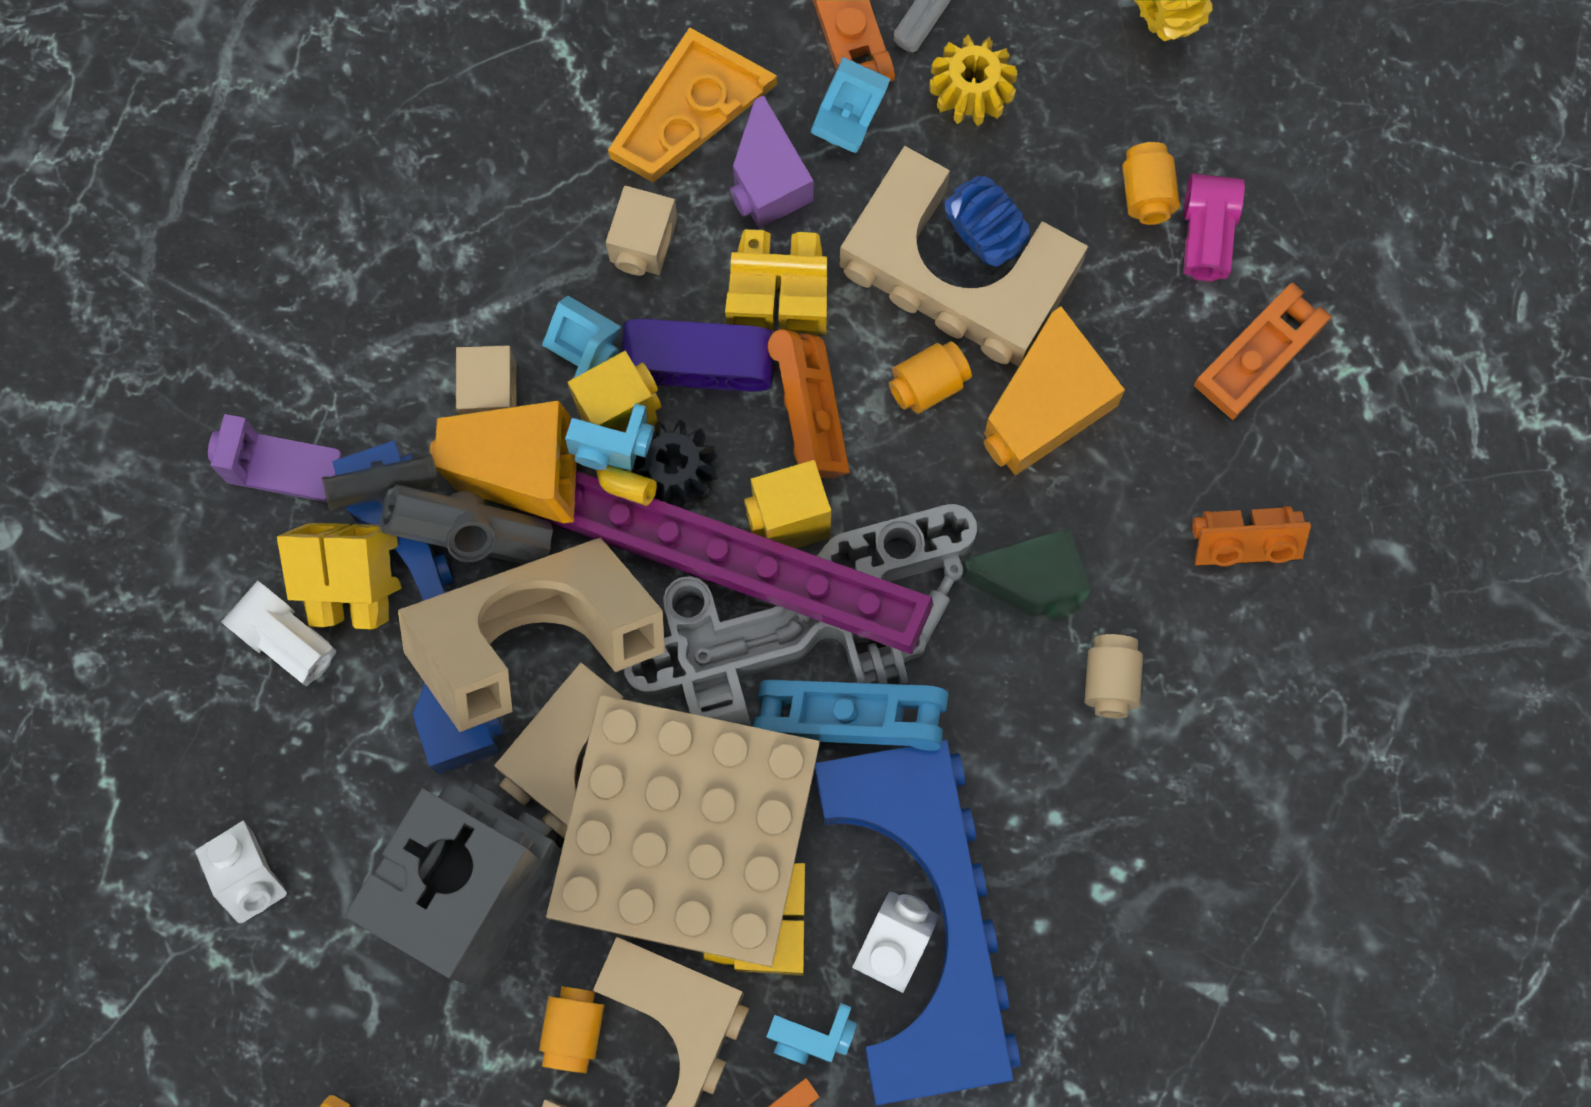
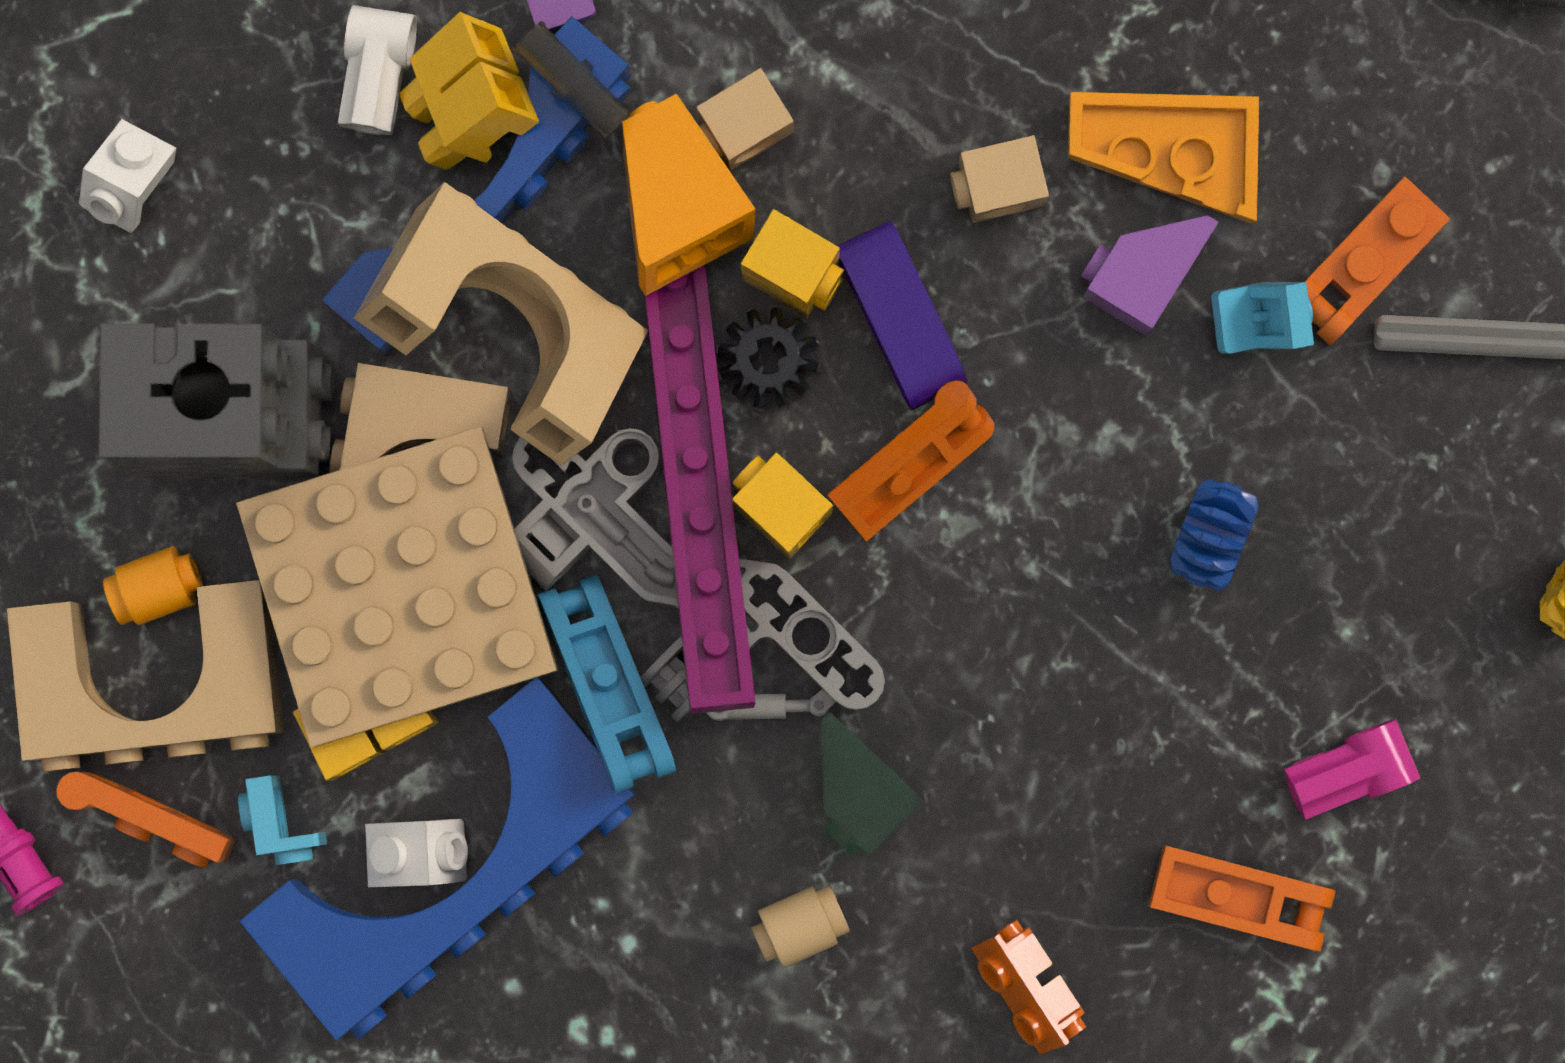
camera: 65 degrees right, 10 degrees up
dark grey piece [380,484,553,565] -> none
medium azure bracket [542,296,621,378] -> none
medium azure bracket [565,403,654,471] -> none
yellow arm [596,465,657,506] -> none
yellow hips [725,229,827,335] -> none
tan arch [840,146,1088,367] -> none
light orange brick [889,341,972,414] -> none
yellow gear [929,34,1017,127] -> none
light orange slope [984,307,1125,476] -> none
light orange brick [1122,142,1180,225] -> none

